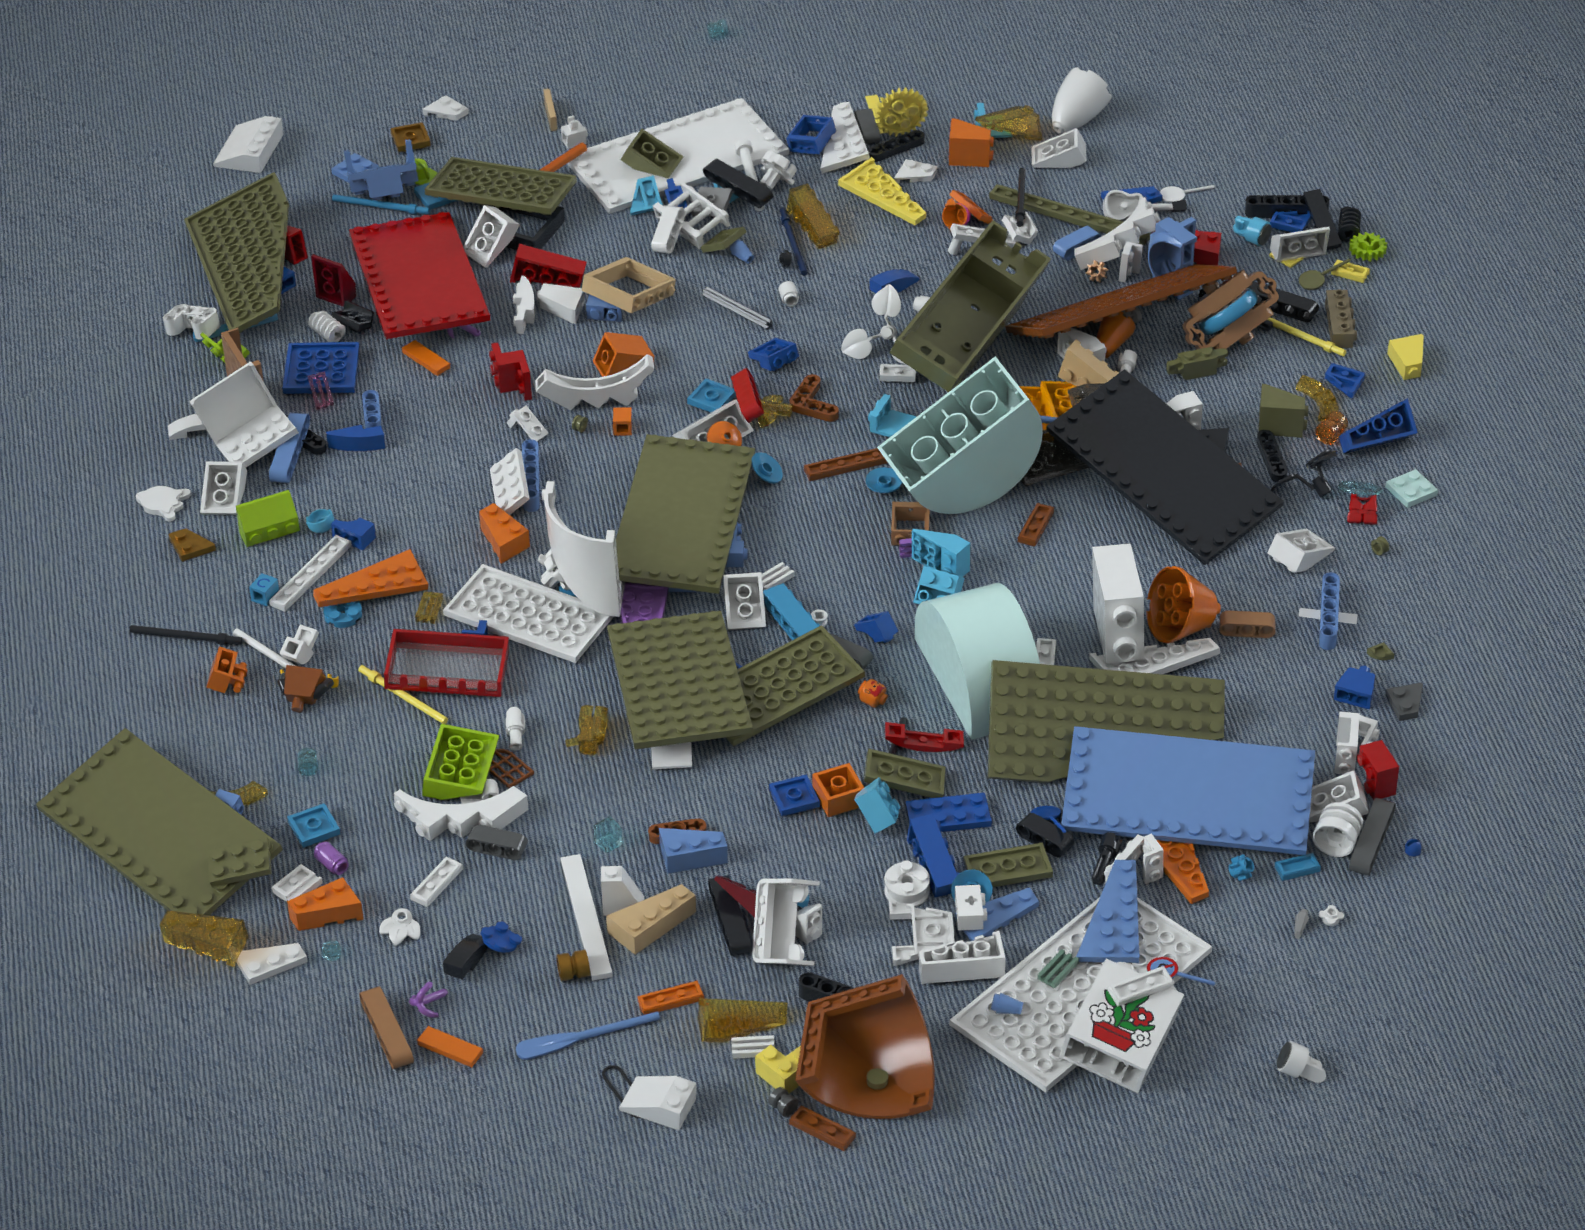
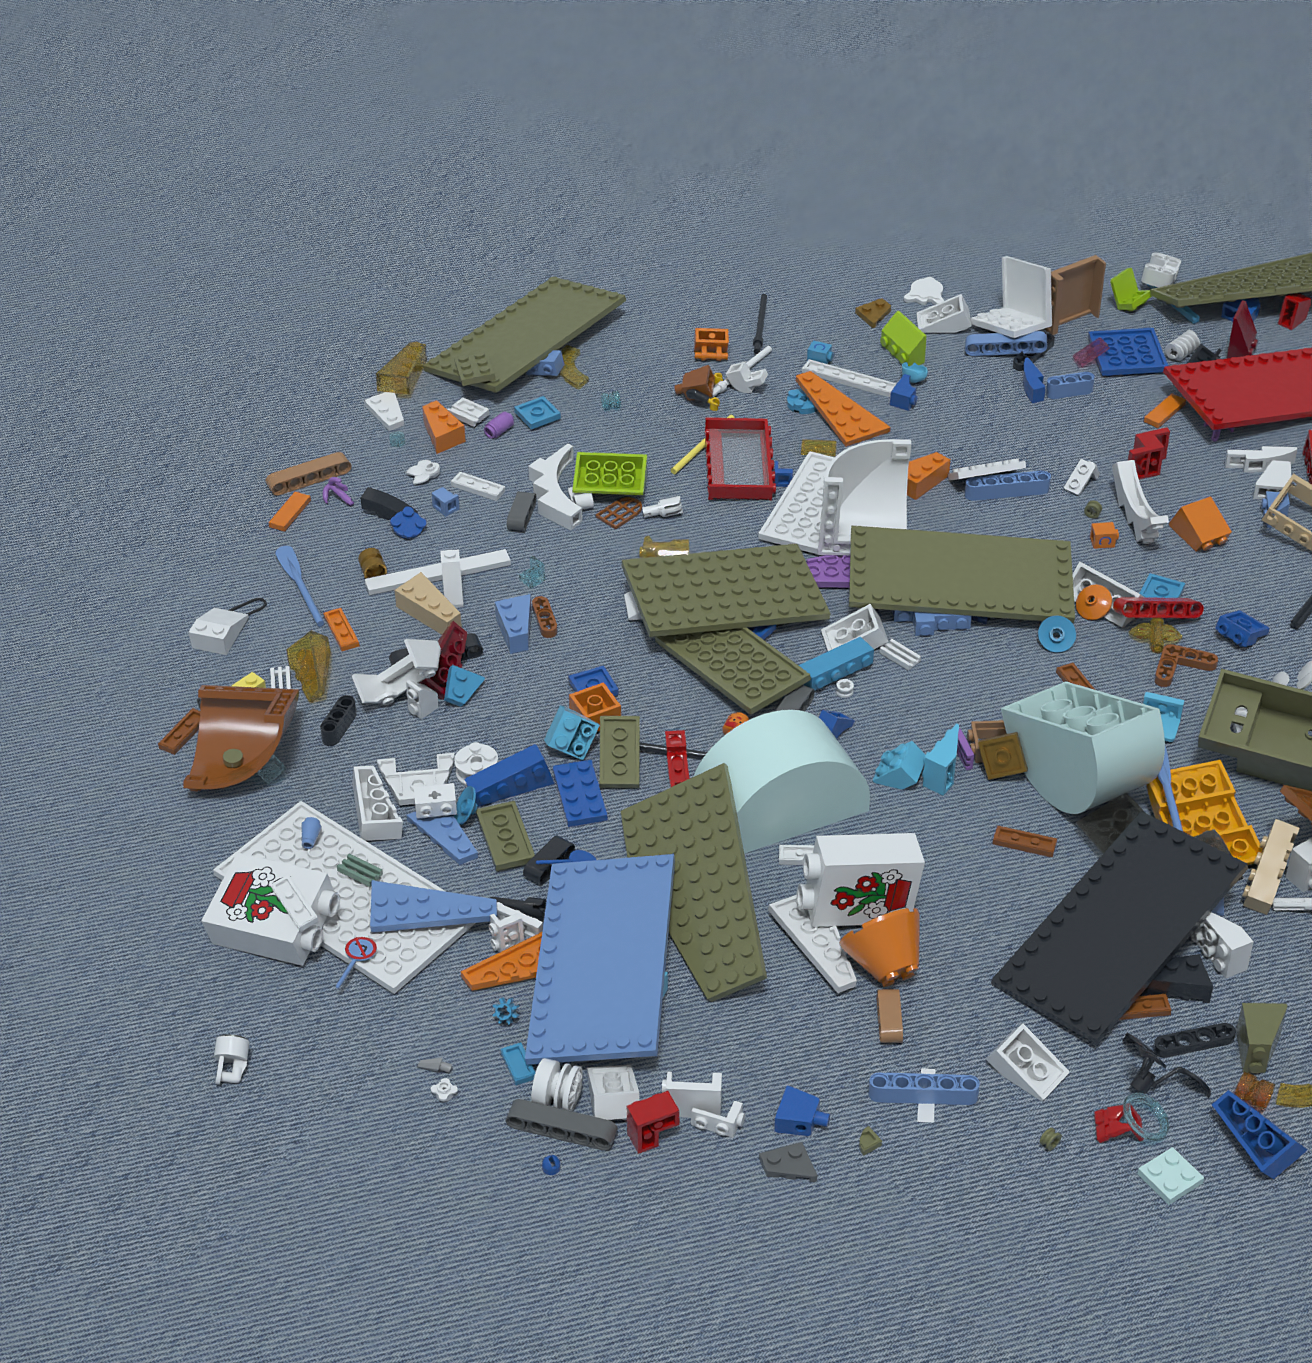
camera: 85 degrees right, 0 degrees up
none -> medium blue brick [431,487,460,517]
none -> pearl gold plate [978,732,1028,780]

